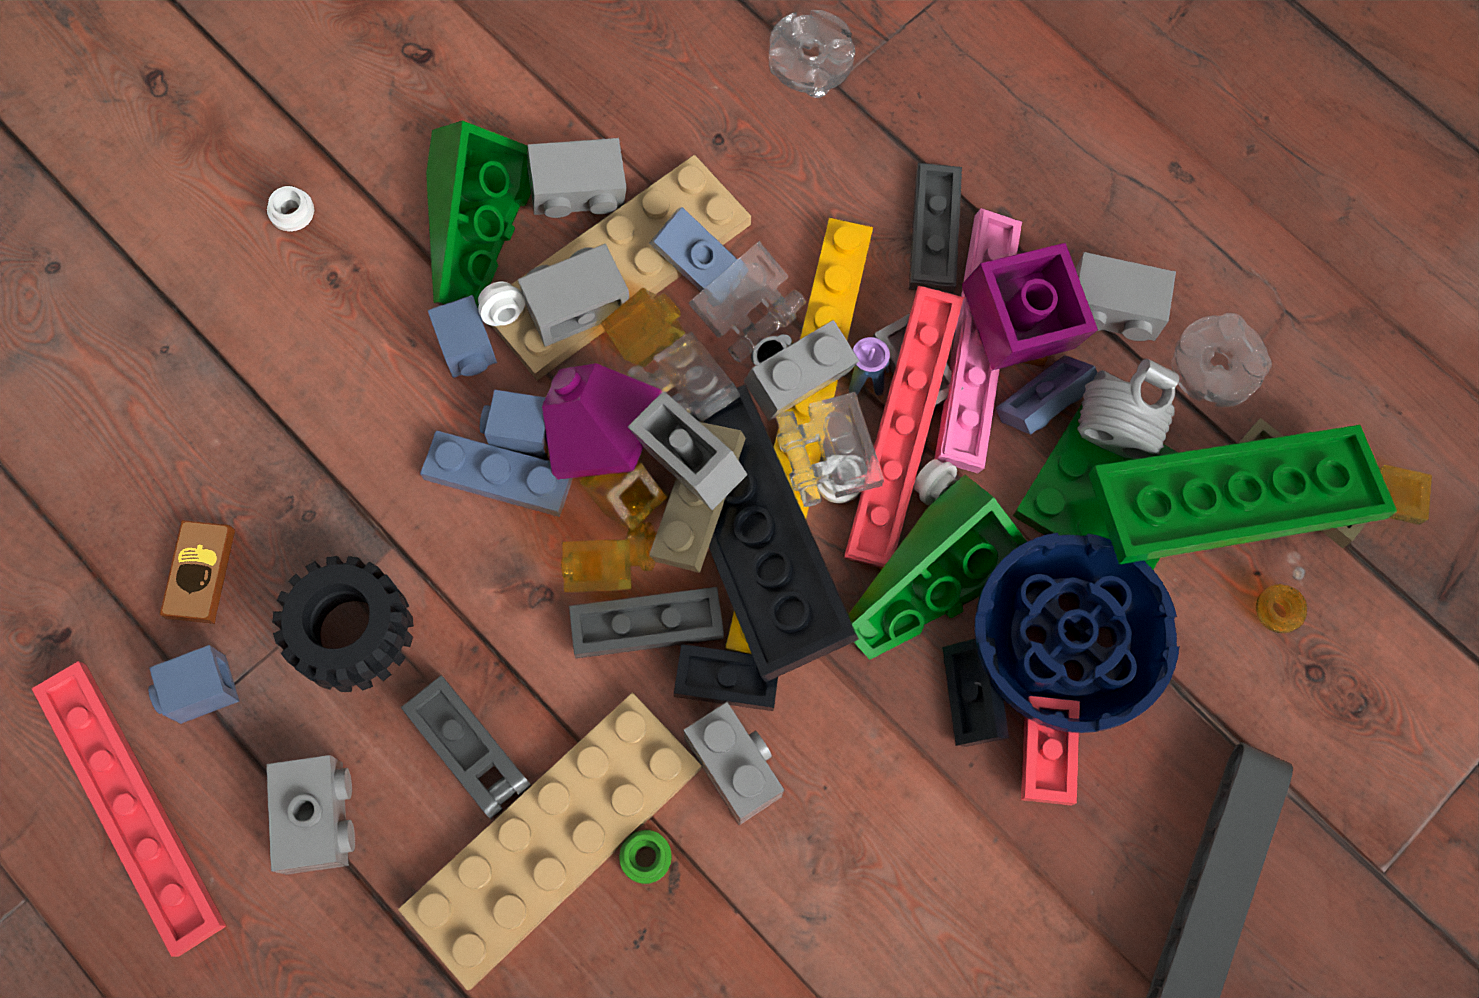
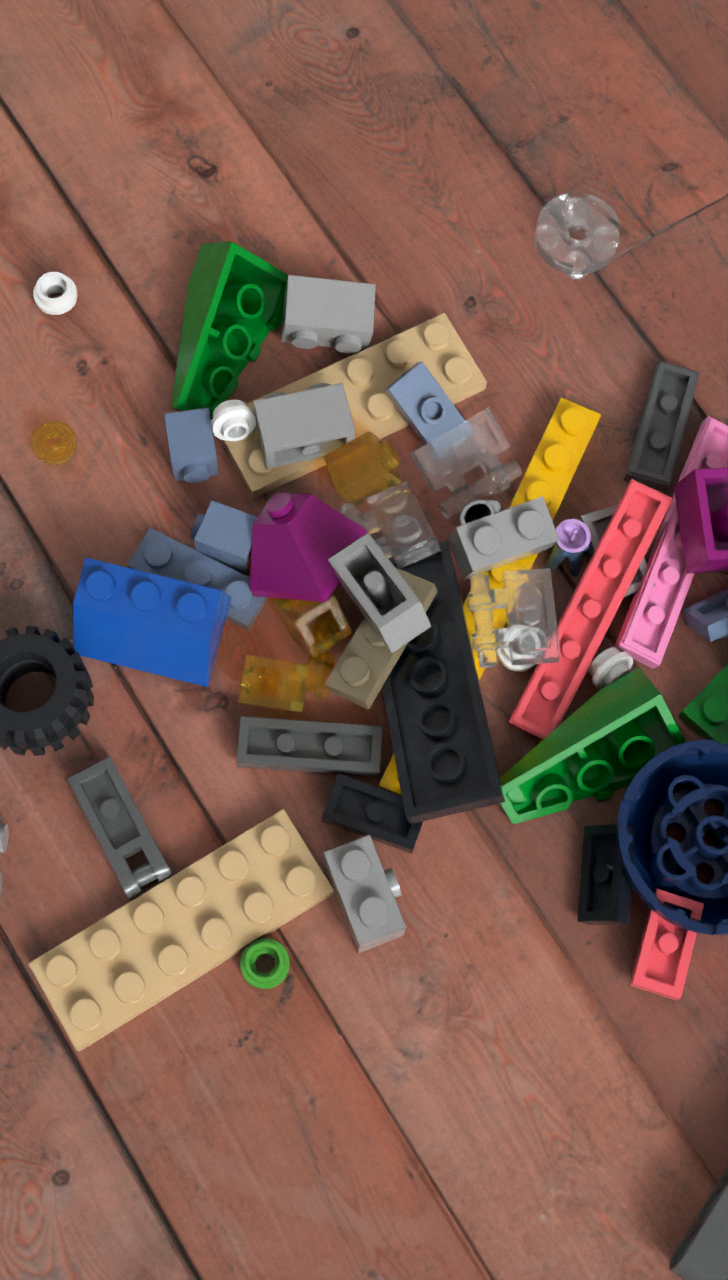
camera: 10 degrees right, 0 degrees up
none -> clear yellow plate [31,421,77,465]
none -> blue slope [73,557,231,687]

